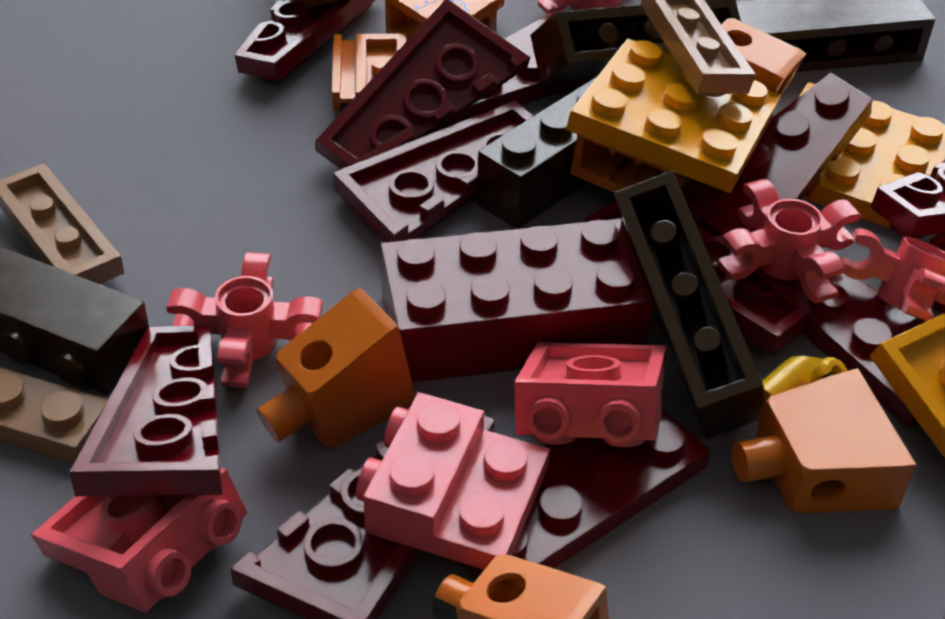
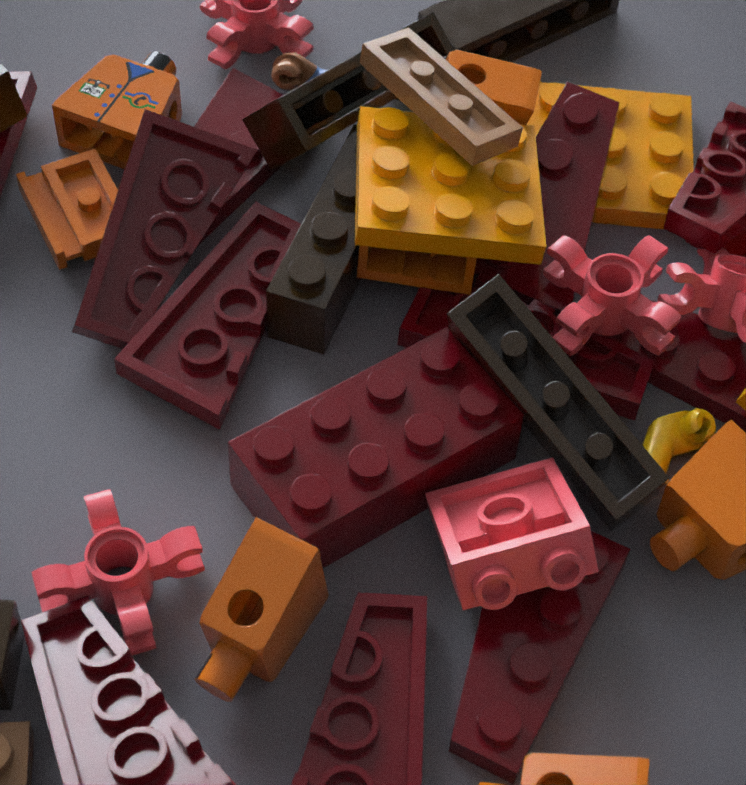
camera: 25 degrees left, 10 degrees up
coral plate [356,392,550,570] -> none

